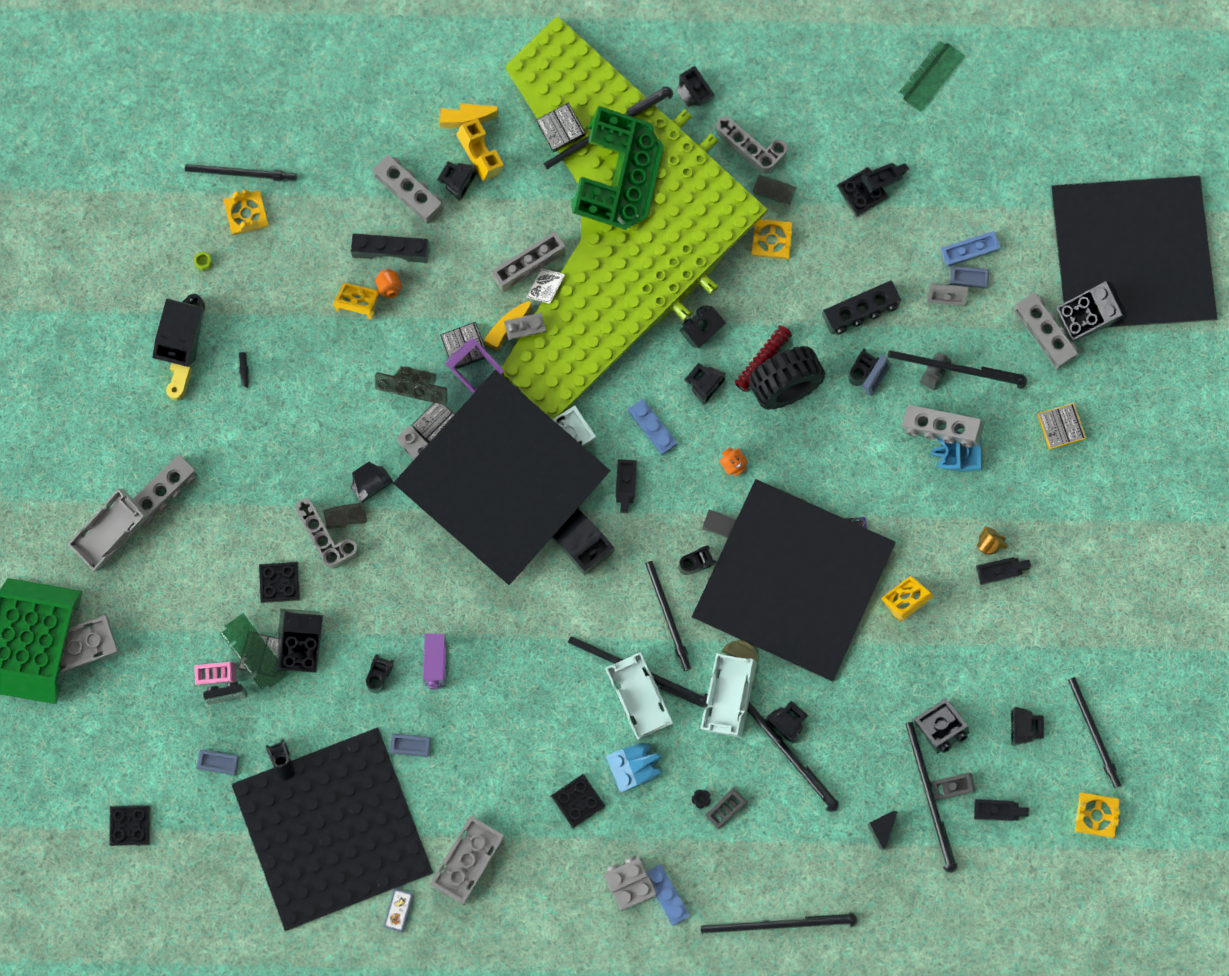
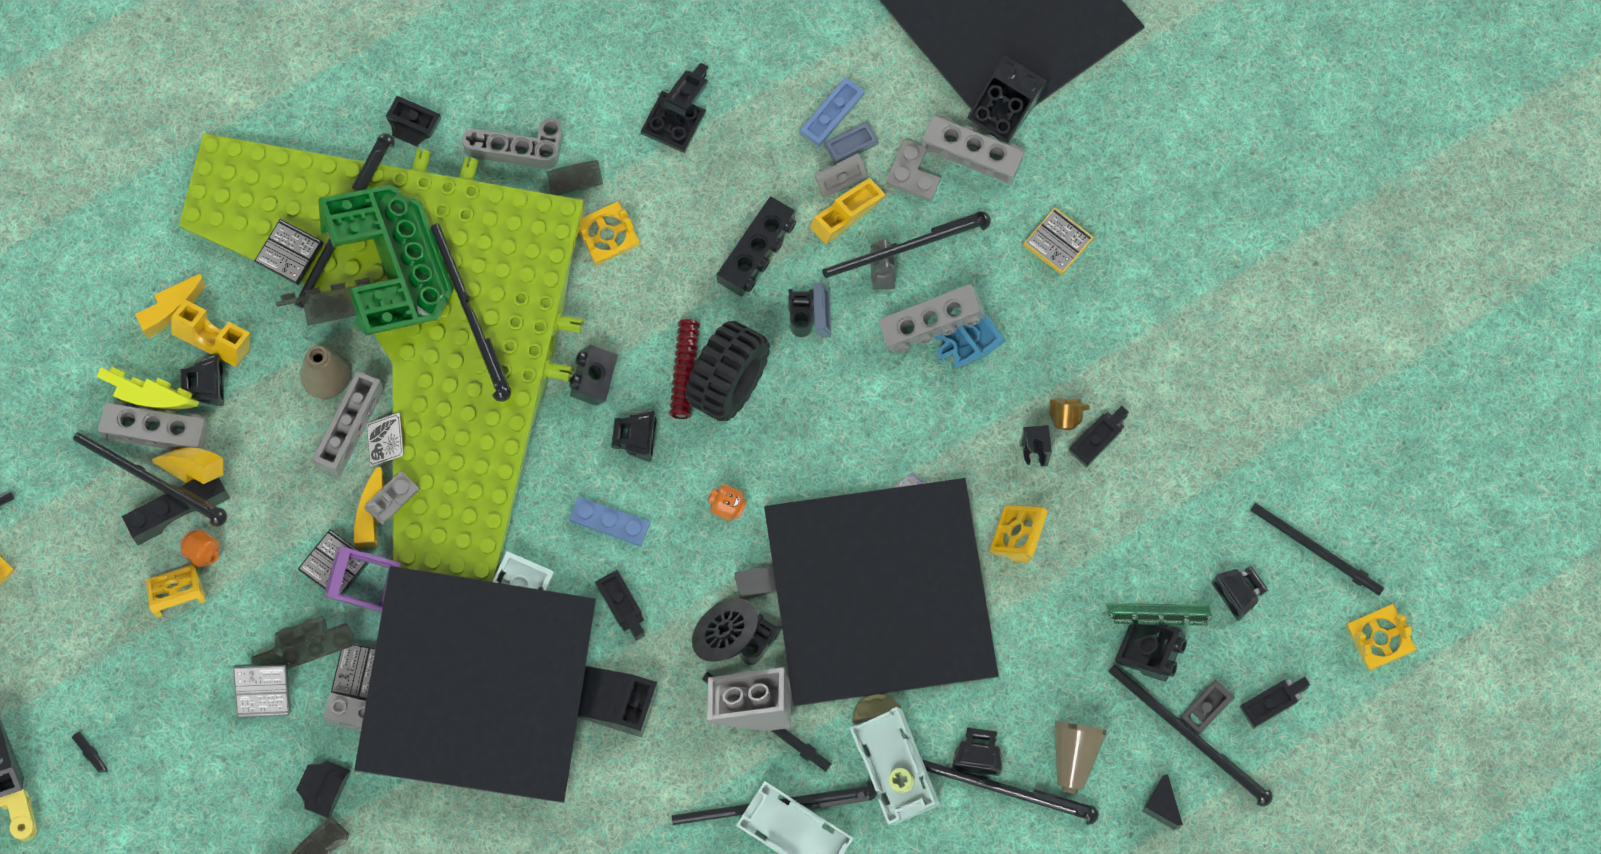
camera: 35 degrees left, 5 degrees down
none -> black bar [73,432,227,527]
none -> neon yellow slope [96,366,199,410]
none -> yellow slope [152,447,223,484]
none -> tile [233,663,291,718]
none -> clear smoke bracket [276,277,376,326]
none -> dark tan cone [300,346,351,400]
none -> black bar [430,223,511,402]
none -> black piece [692,599,758,662]
none -> light grey slope [707,667,791,731]
none -> yellow slope [810,178,886,244]
none -> light grey plate [886,140,941,202]
none -> yellowish green bush [889,768,914,793]
none -> black hinge [1019,425,1052,467]
none -> dark tan cone [1054,721,1107,794]
none -> clear green windscreen [1106,603,1212,626]

